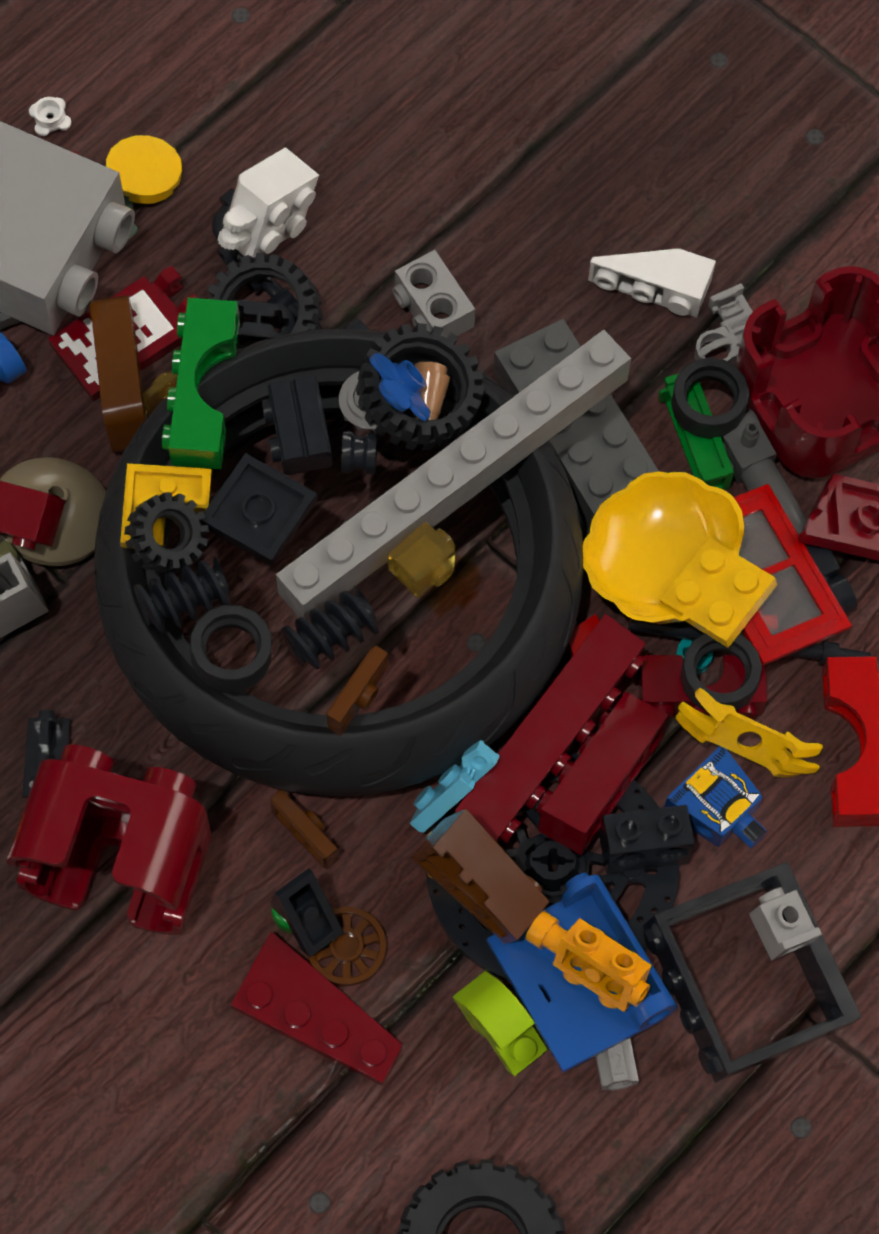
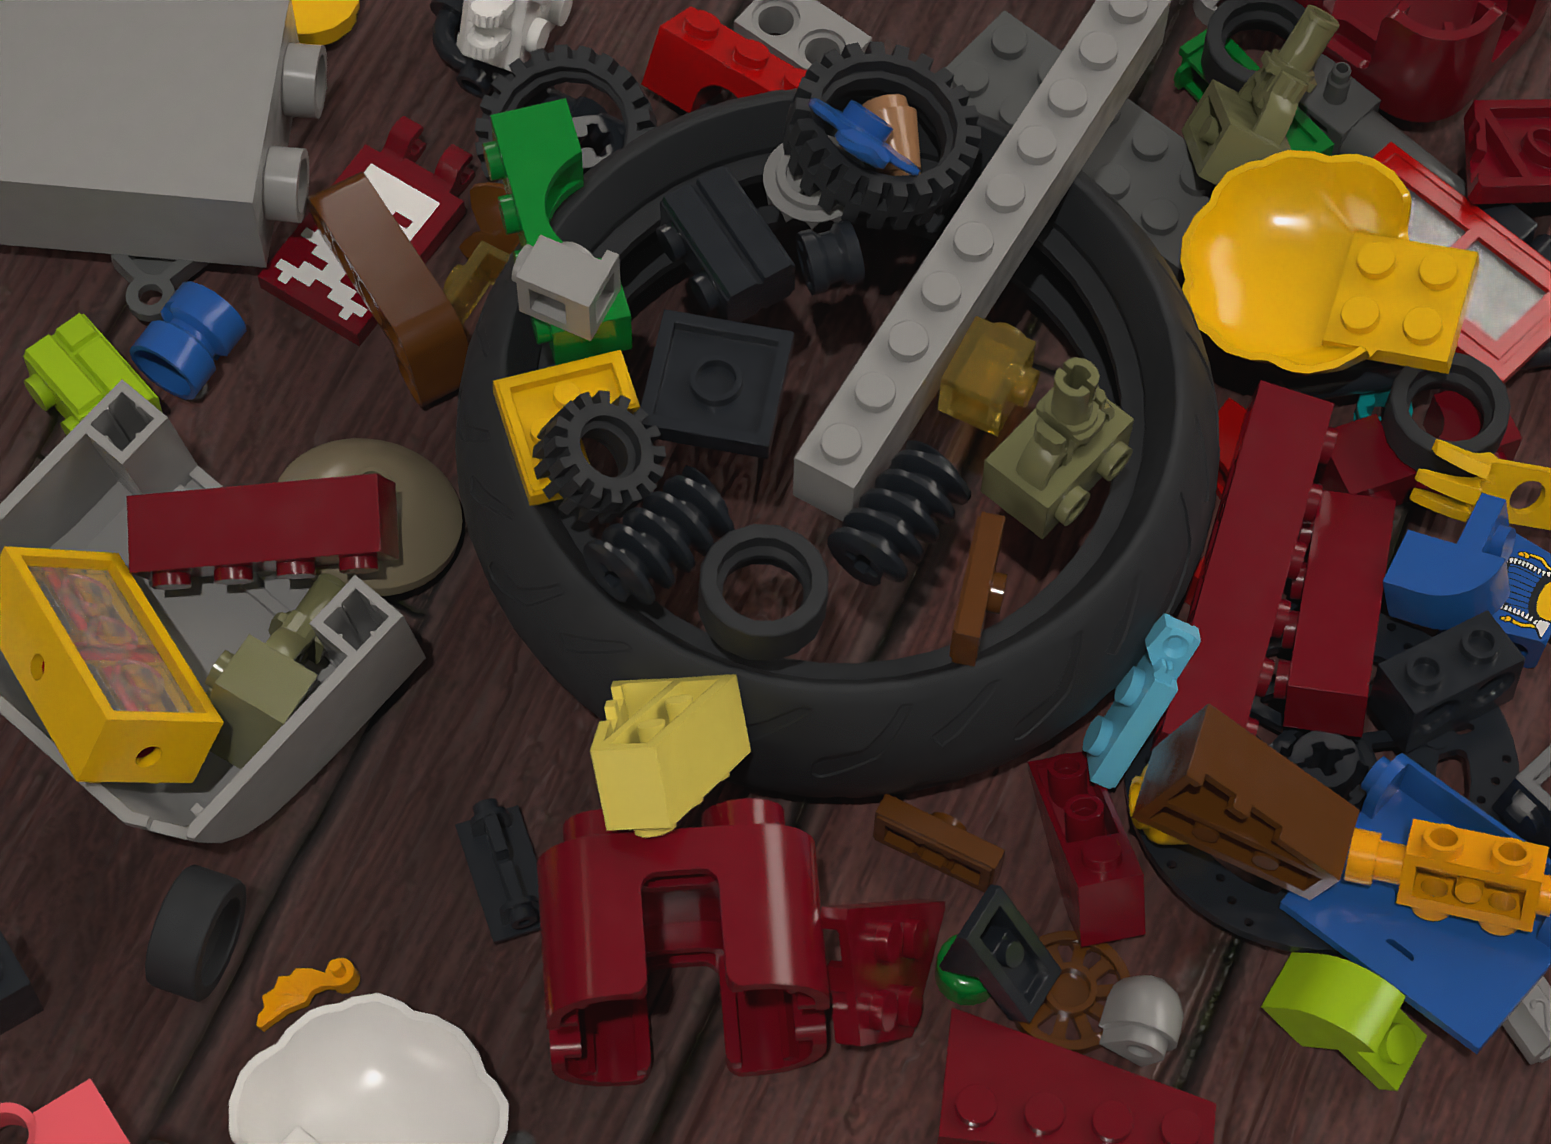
camera: 20 degrees left, 5 degrees down
none -> light grey brick [512,235,621,341]
none -> light yellow wedge [590,674,751,837]
none -> red arch [641,6,807,113]
none -> dark red wing [821,898,946,1046]
none -> olive brick [981,357,1134,539]
none -> dark red slope [1028,751,1146,947]
none -> light grey piece [1099,975,1183,1067]
none -> olive brick [1182,4,1340,185]
none -> blue brick [1383,493,1516,630]

